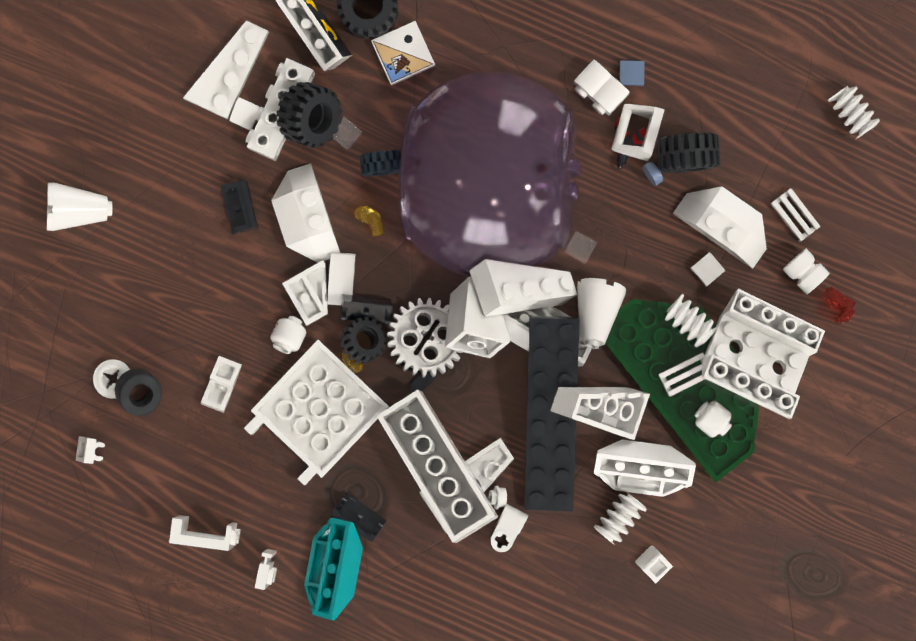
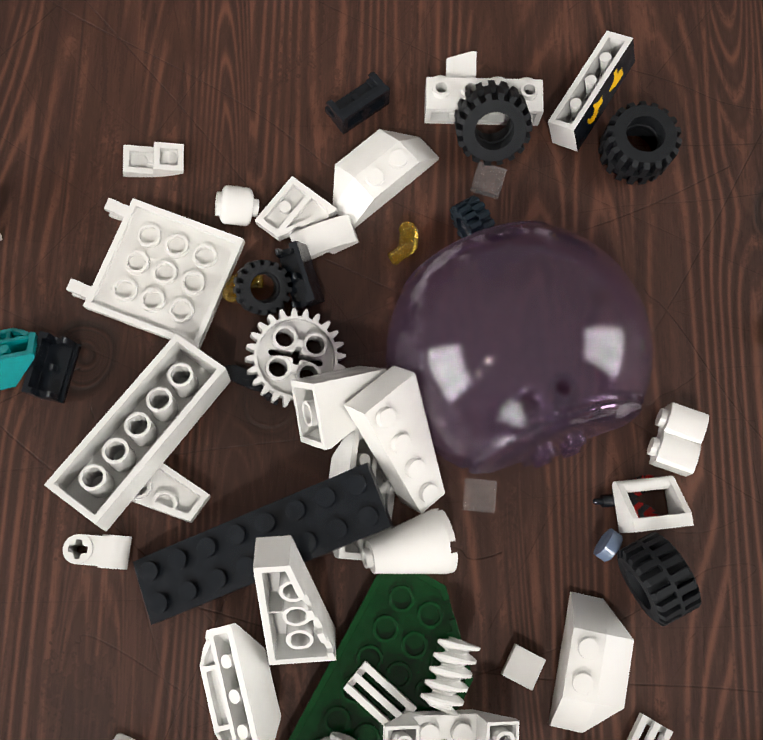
camera: 60 degrees right, 10 degrees down
white tile [75,436,105,464] -> none
white gear [93,360,130,398] -> none
black tyre [114,368,162,416] -> none
white wing [183,21,269,119] -> none
tile [371,21,435,86] -> none
white plate [489,486,507,510] -> none
white piece [594,491,647,545] -> none
sand blue tile [619,61,645,86] -> none

